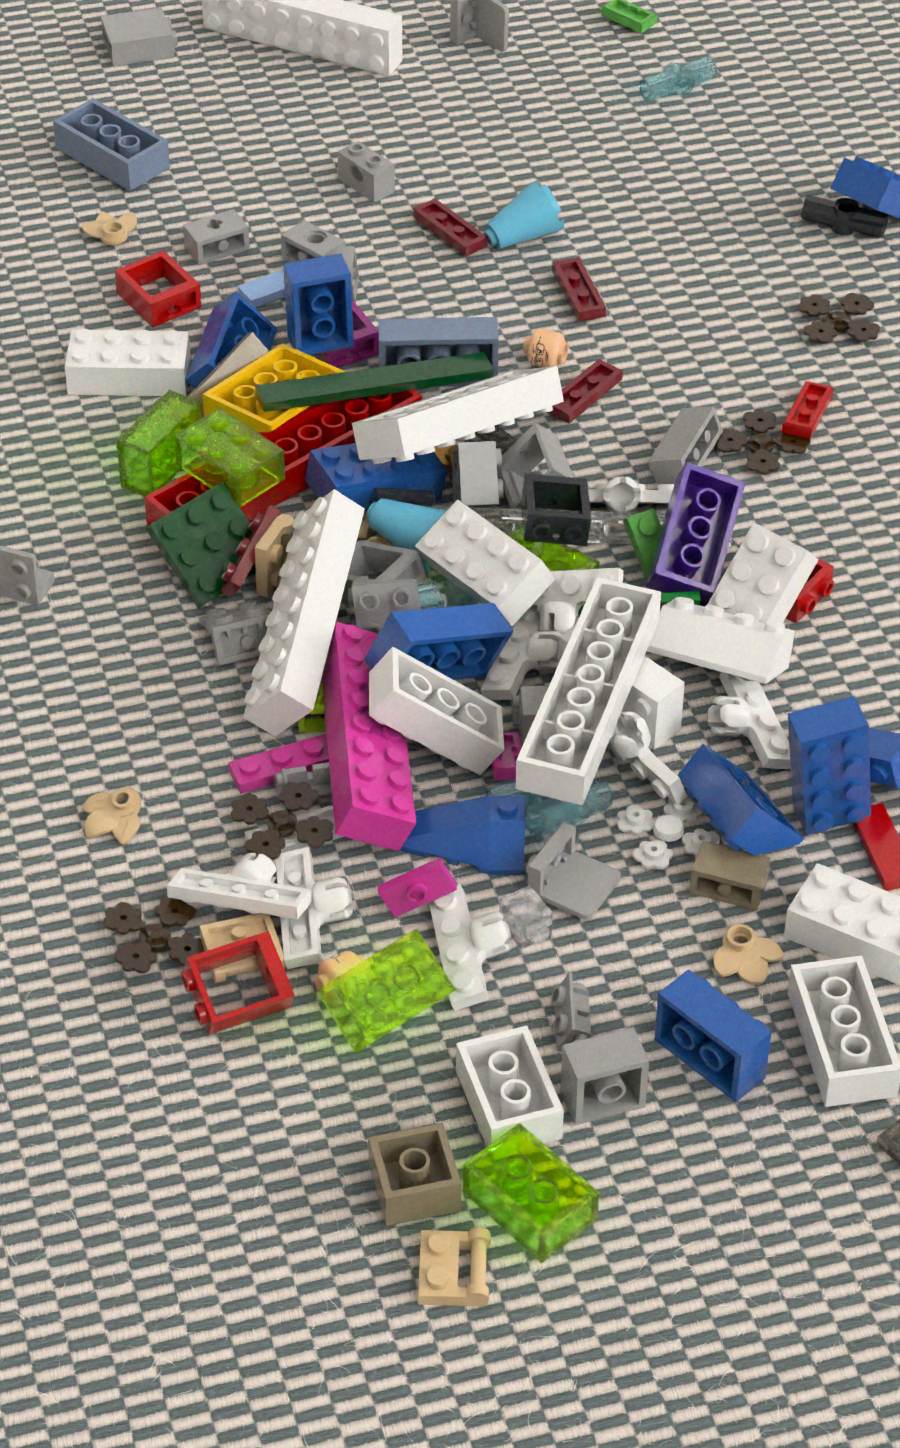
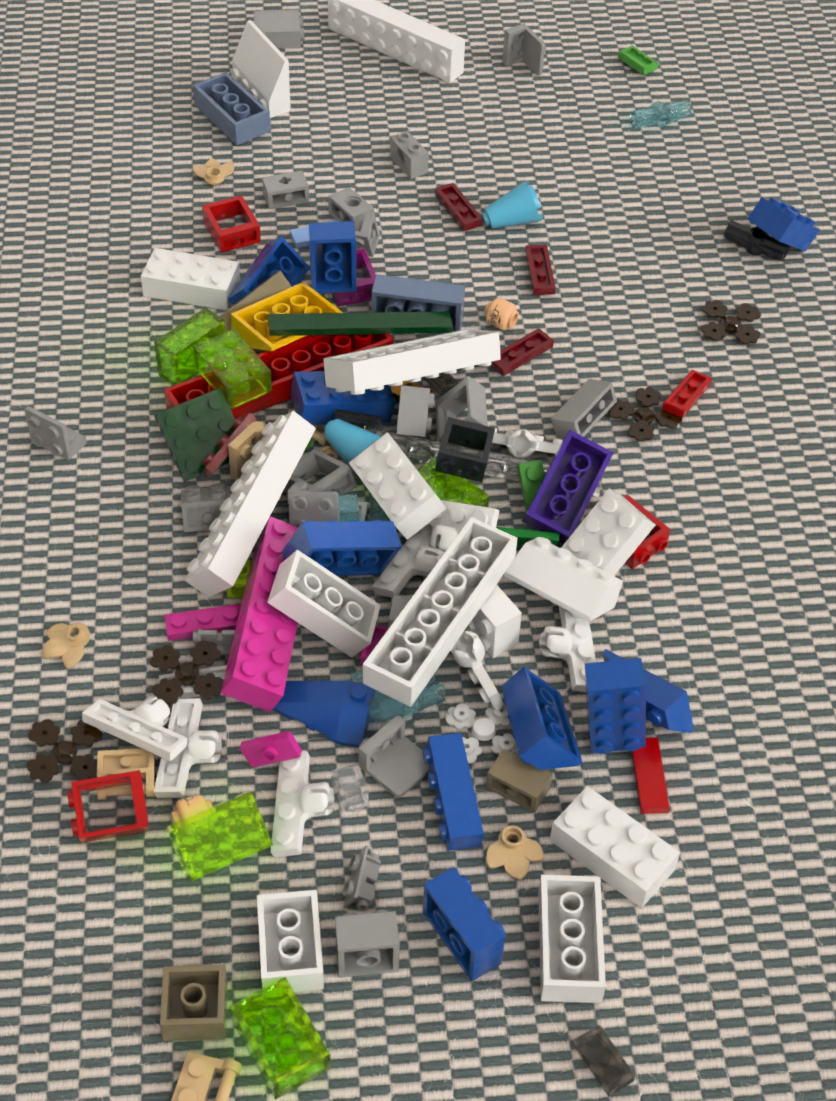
camera: 10 degrees right, 5 degrees up
none -> white slope [231,20,291,118]
none -> blue brick [423,733,484,851]

